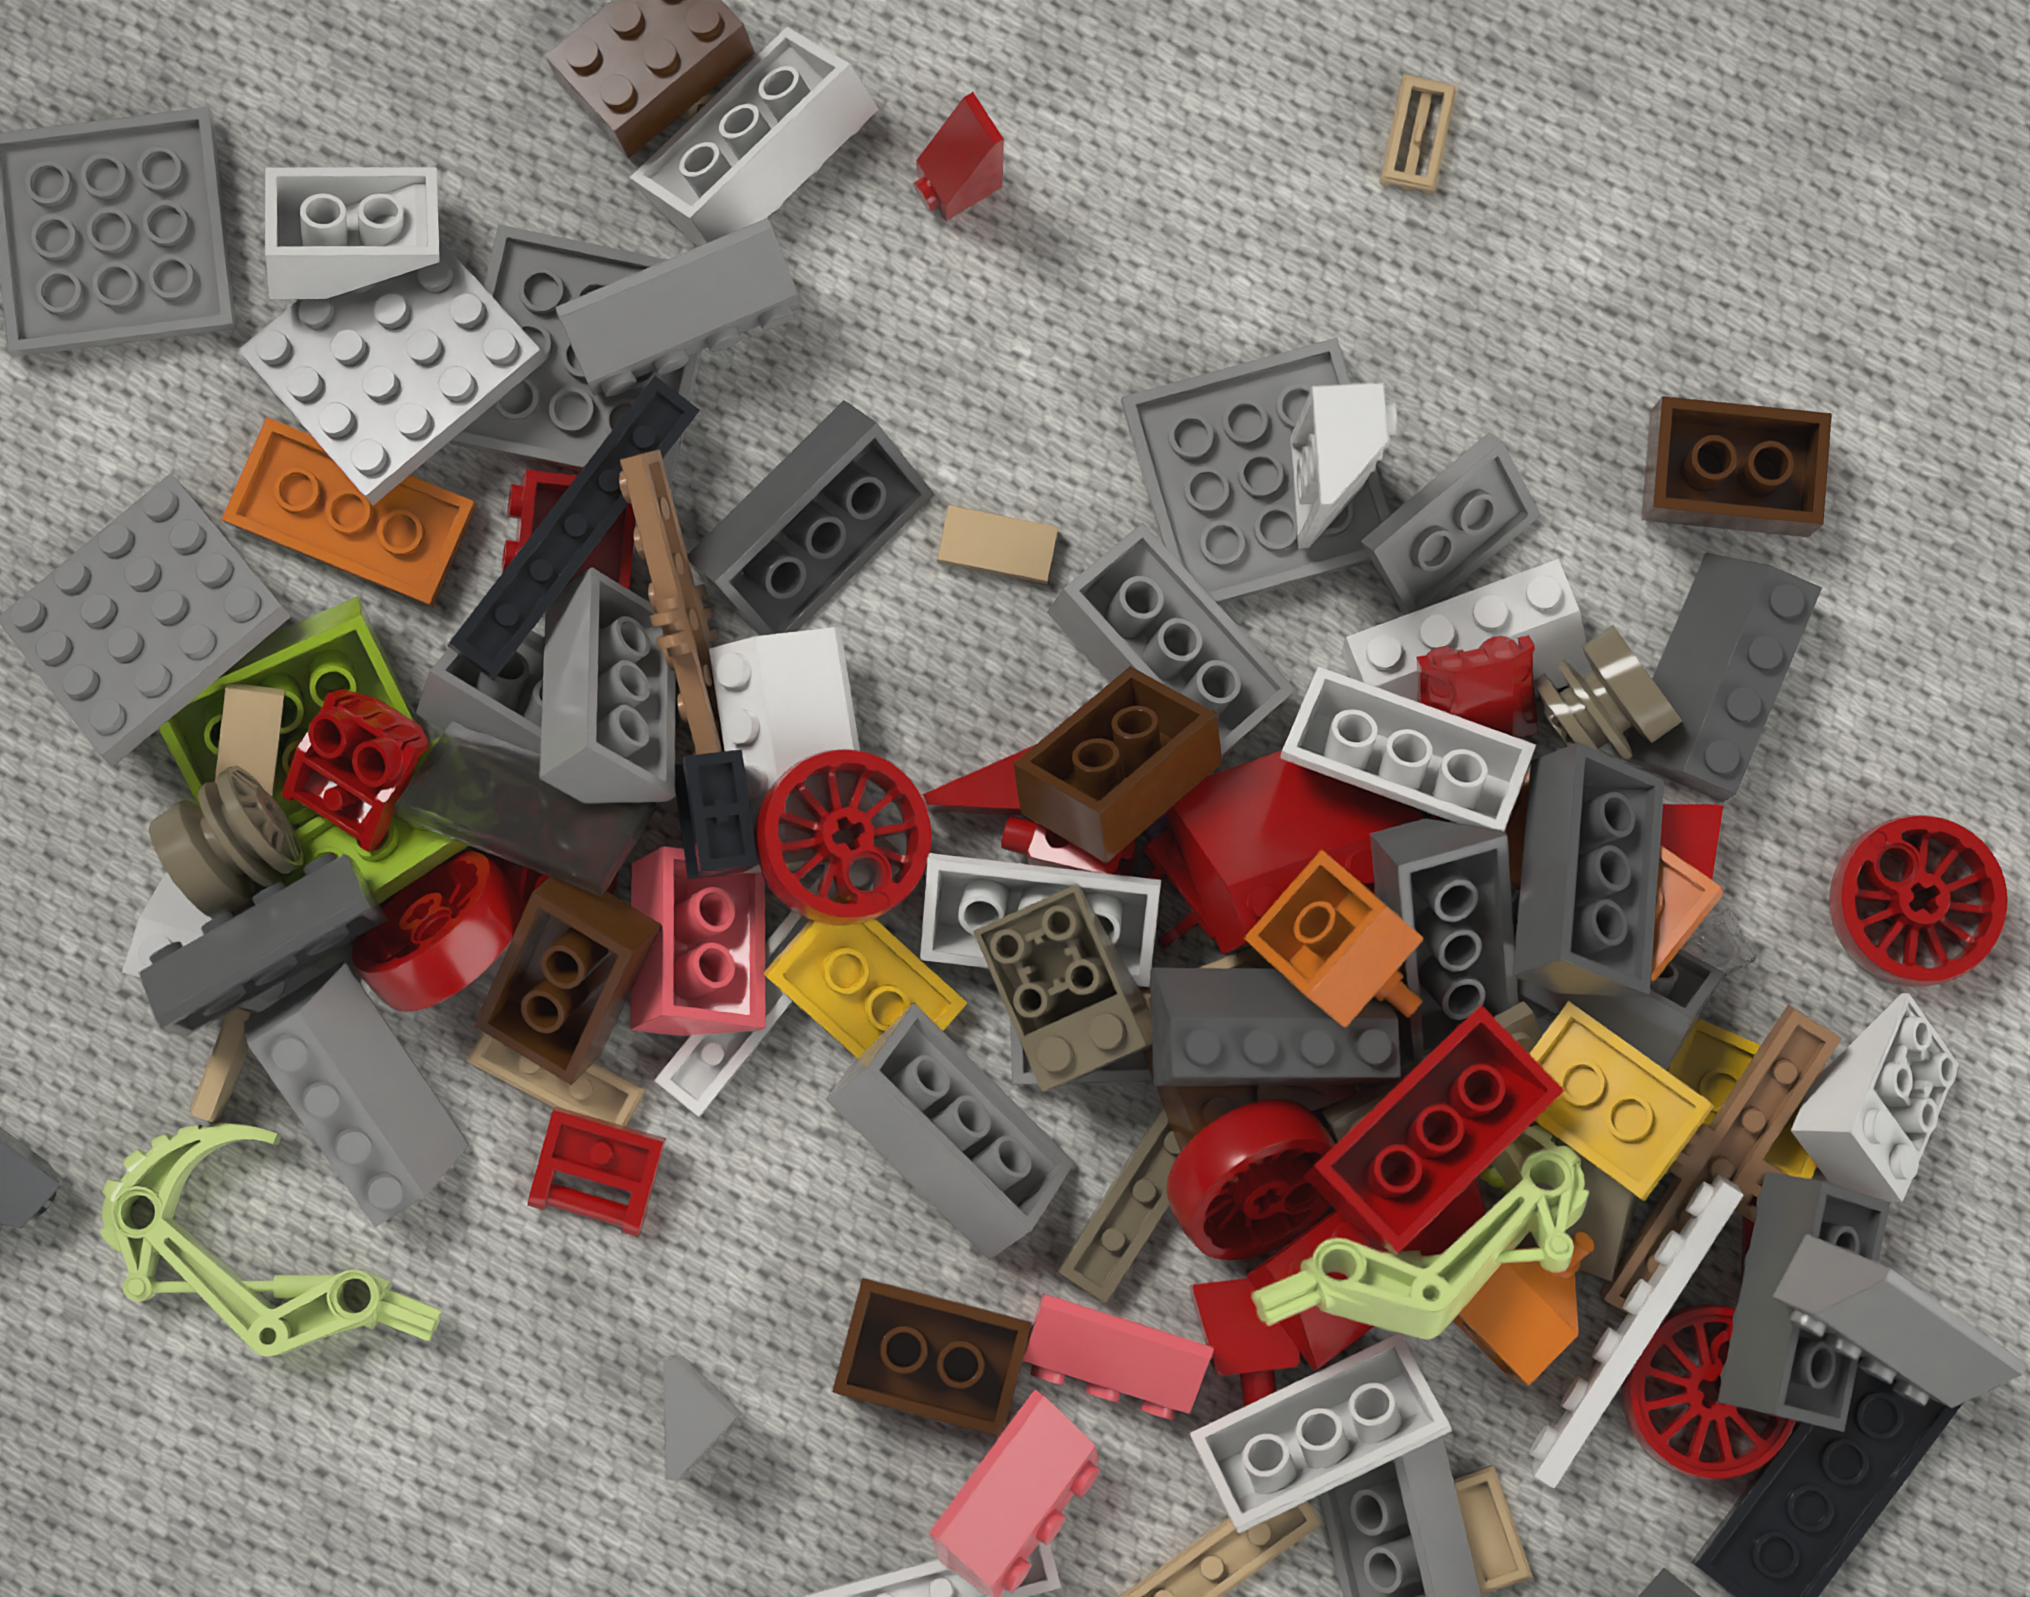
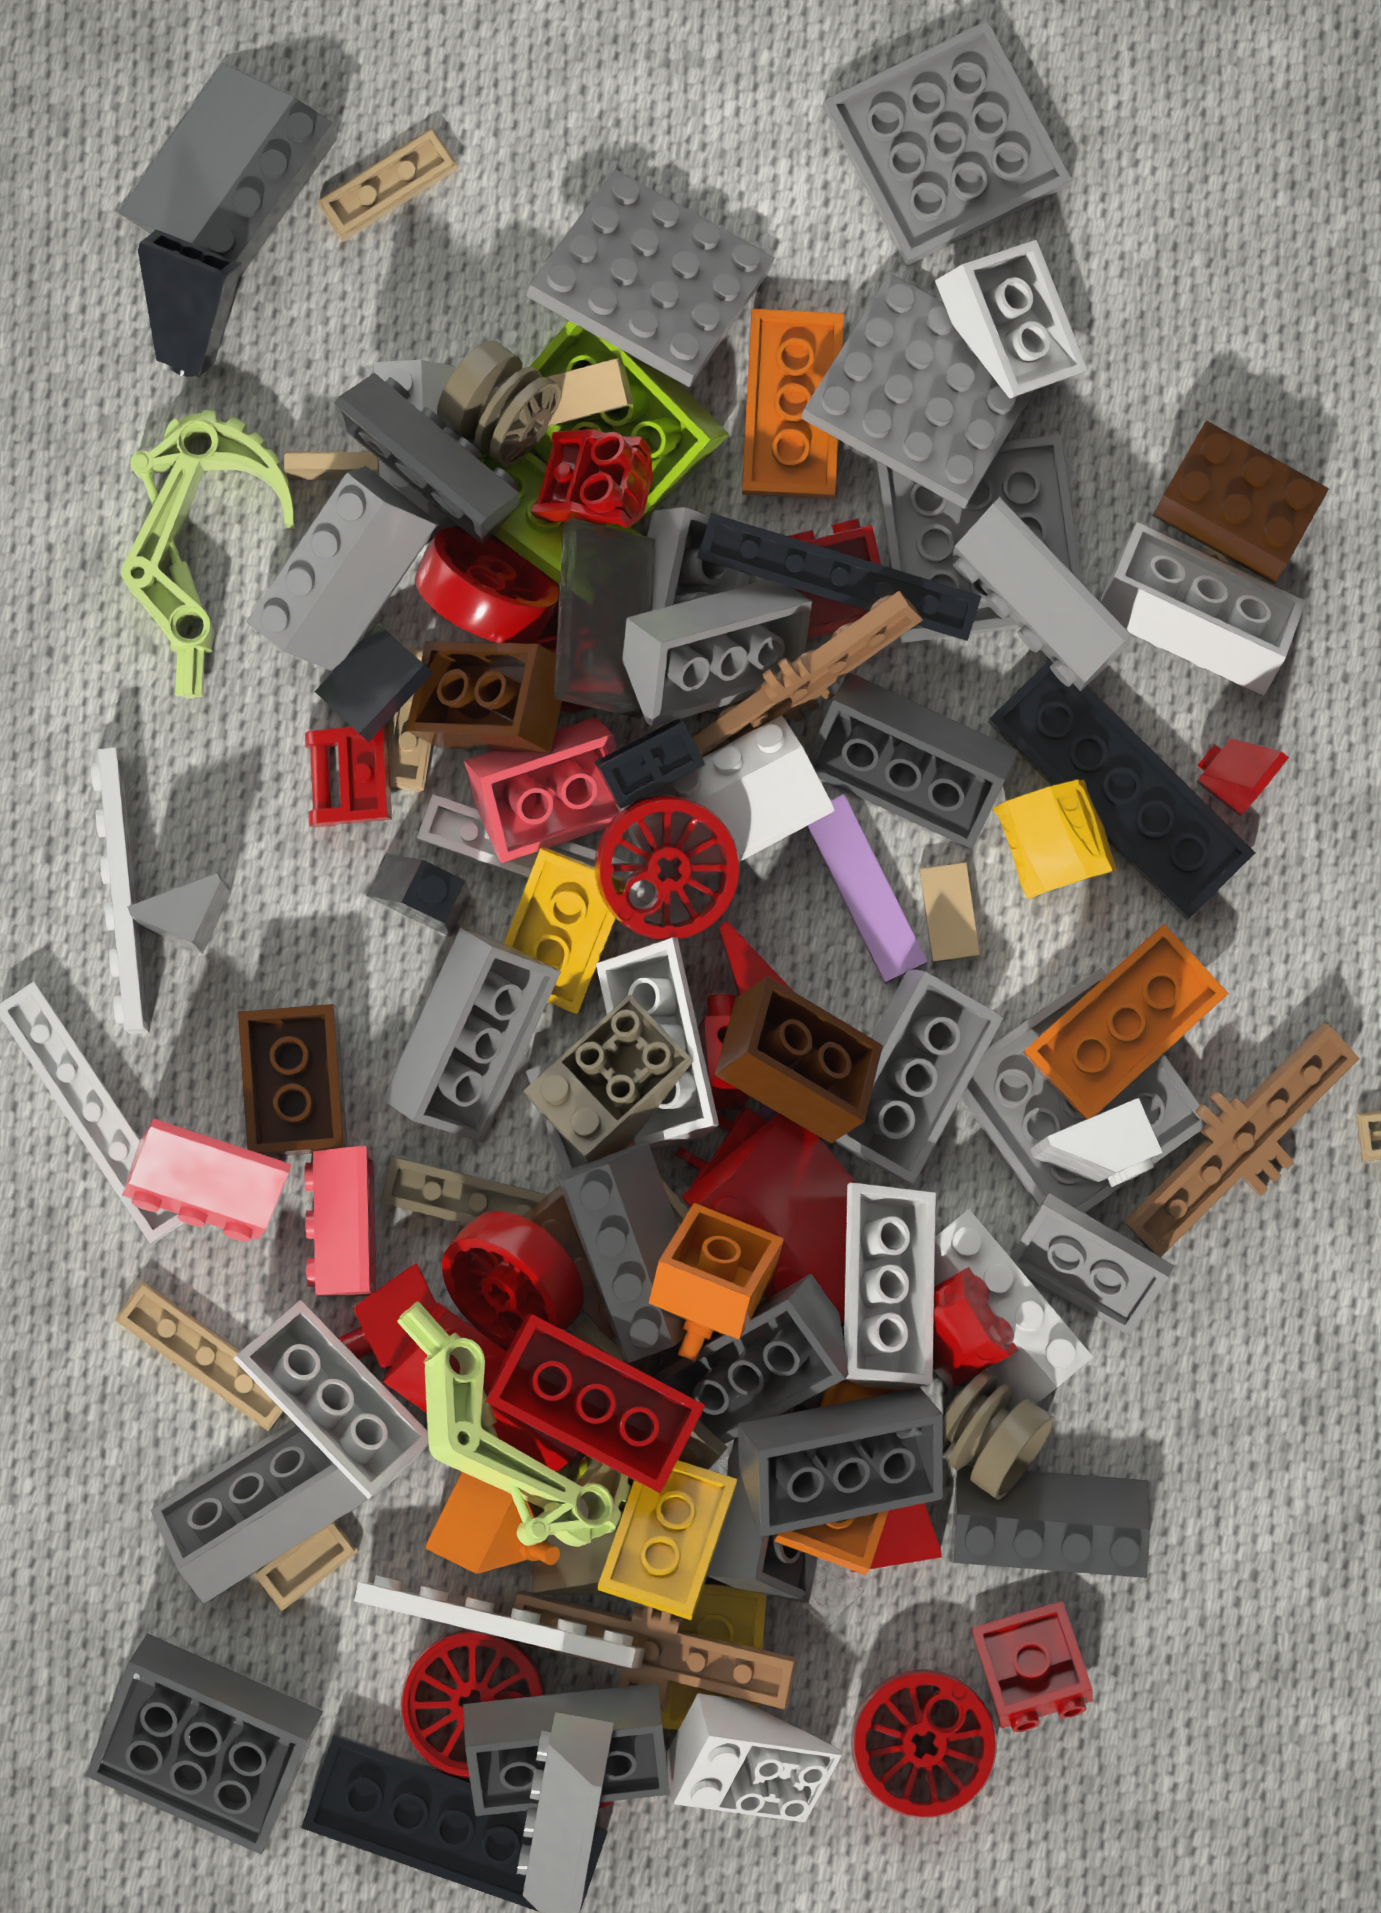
camera: 75 degrees right, 0 degrees up
reddish brown brick [1641,396,1832,537] -> none
none -> white plate [91,747,149,1035]
none -> black tile [314,623,433,742]
none -> black slope [366,854,472,937]
none -> lavender tile [806,794,928,984]
none -> red plate [971,1600,1093,1732]
none -> black plate [988,660,1256,920]
none -> yellow slope [992,780,1116,898]
none -> orange plate [1023,924,1229,1120]
none -> medium nougat hinge [1124,1023,1360,1257]

